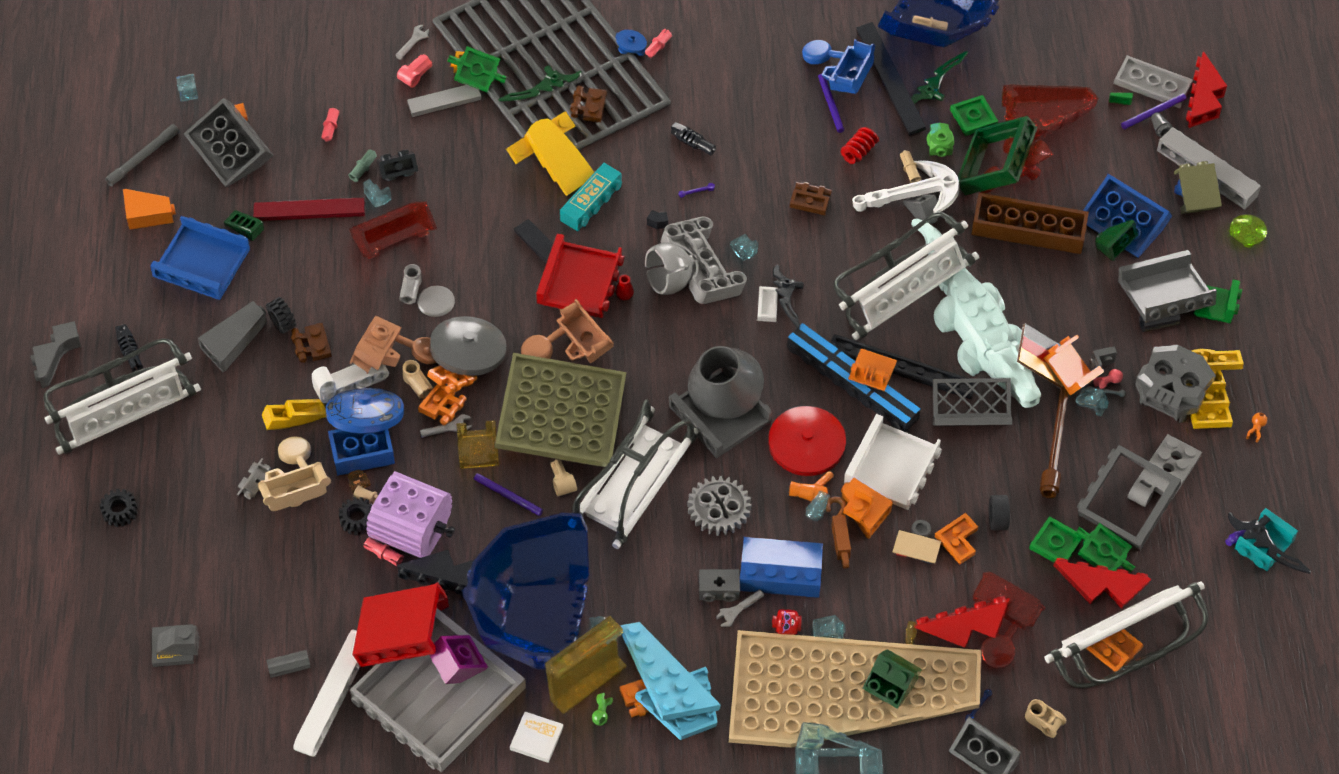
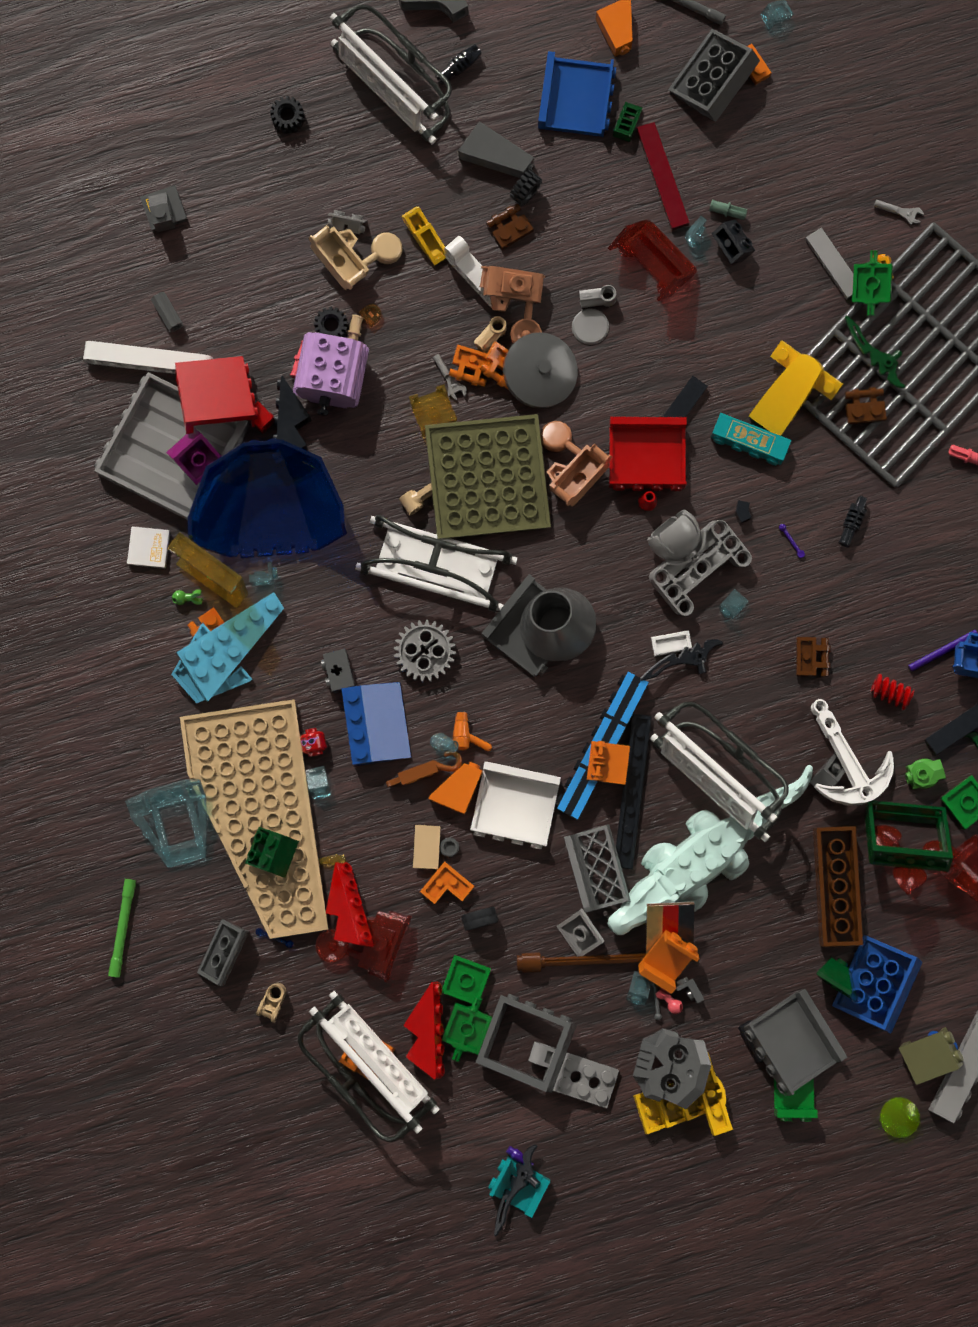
camera: 80 degrees right, 25 degrees up
coral axle [321,108,339,142] -> none
blue dish [326,388,404,433] -> none
blue brick [328,429,395,476] -> none
coral piece [397,54,432,88] -> none
dark purple bar [474,473,543,516] -> none
blue piece [615,30,647,56] -> none
light grey piece [716,590,764,627] -> none
red dish [768,406,846,476] -> none
orange bracket [843,487,874,522] -> none
tan axle [900,150,921,183] -> none
orange arm [1246,412,1267,443] -> none
none -> light grey slope [557,909,605,956]

